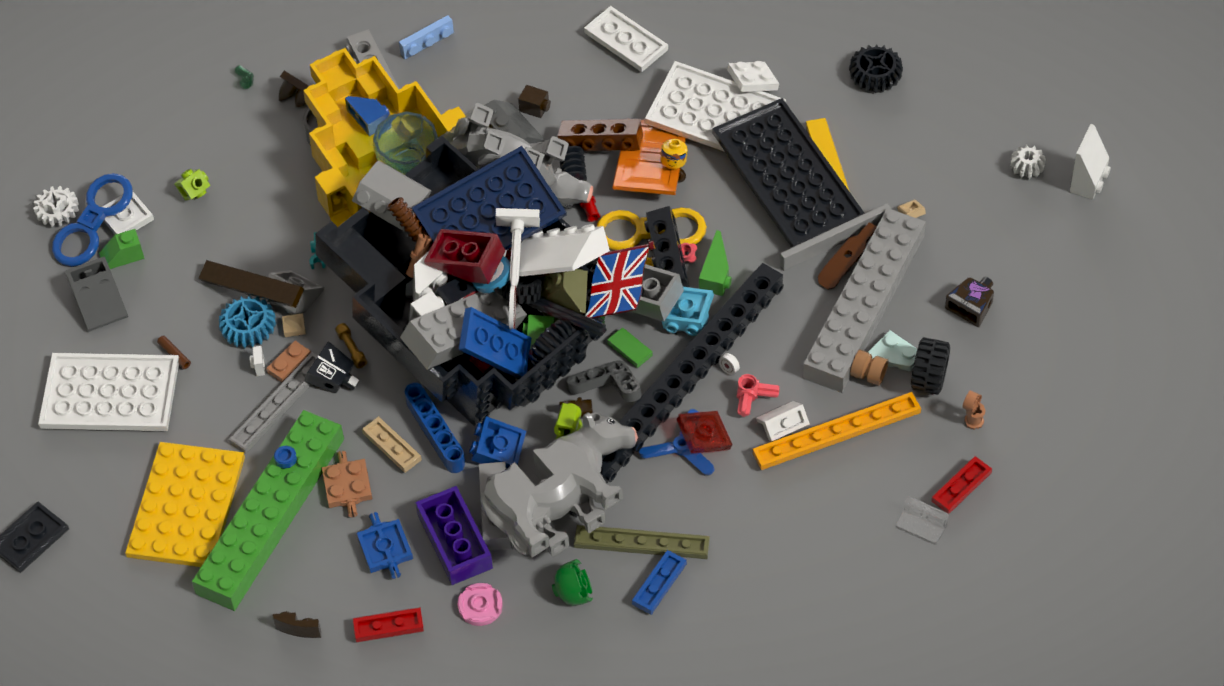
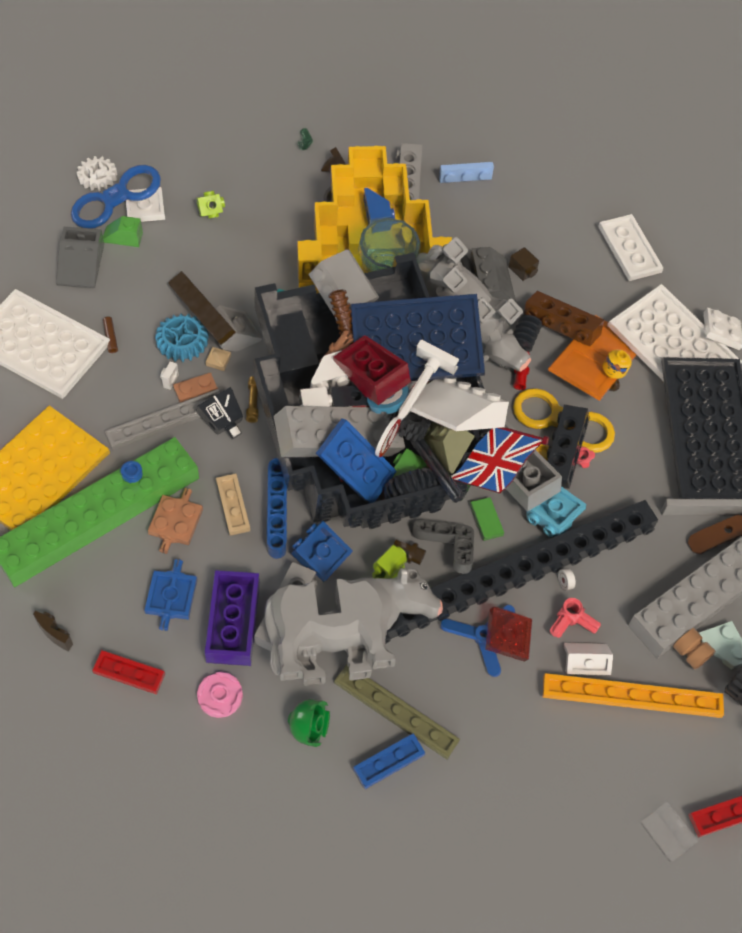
camera: 20 degrees right, 5 degrees up
bright green slope [699,230,732,296] -> none

